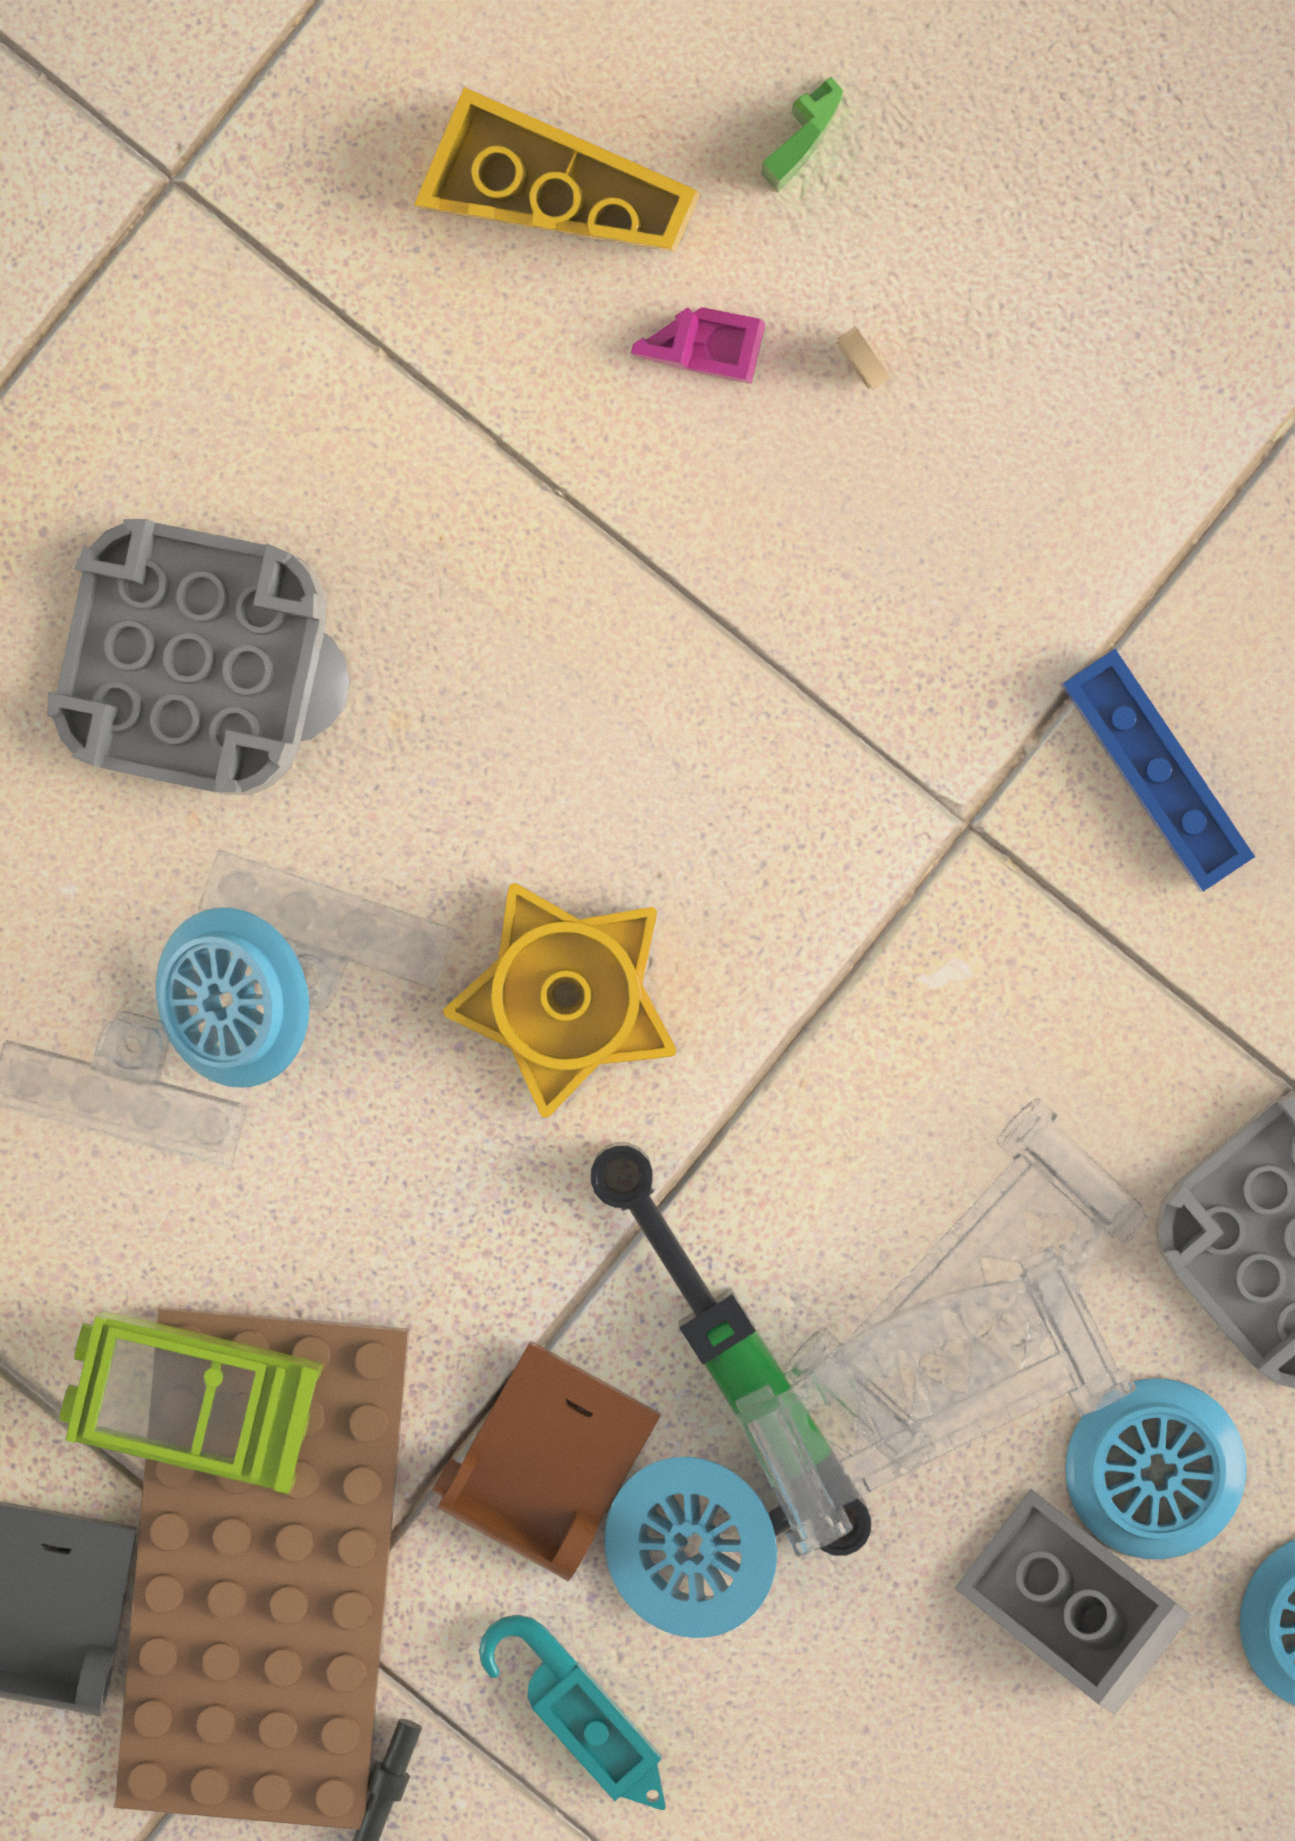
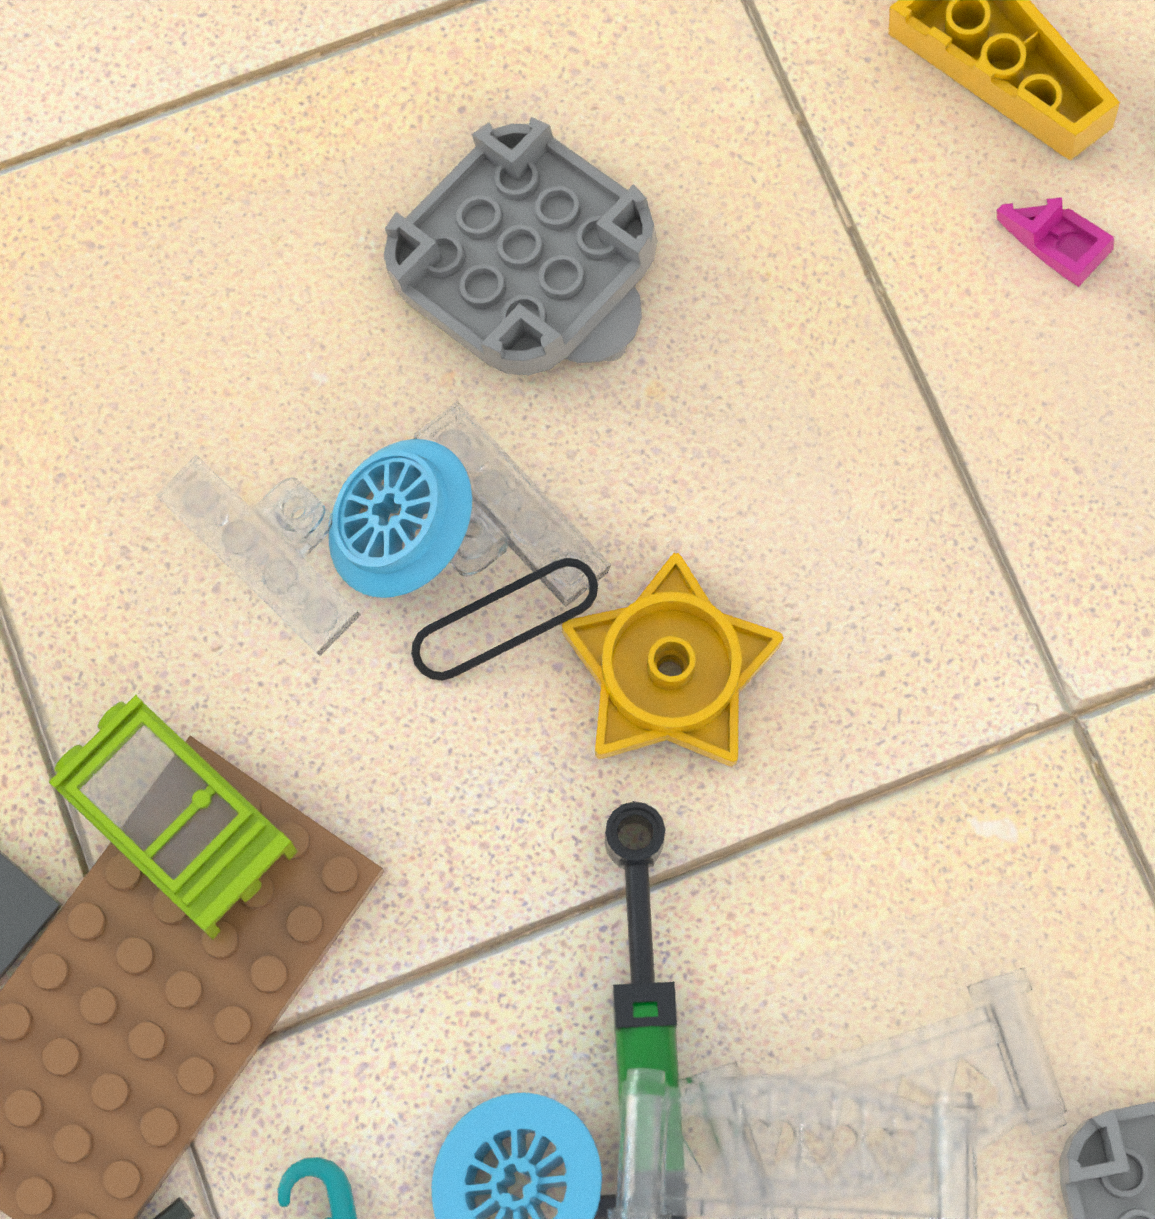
camera: 30 degrees right, 15 degrees down
dark orange door [432,1340,661,1582] -> none
none -> black piece [411,558,598,681]

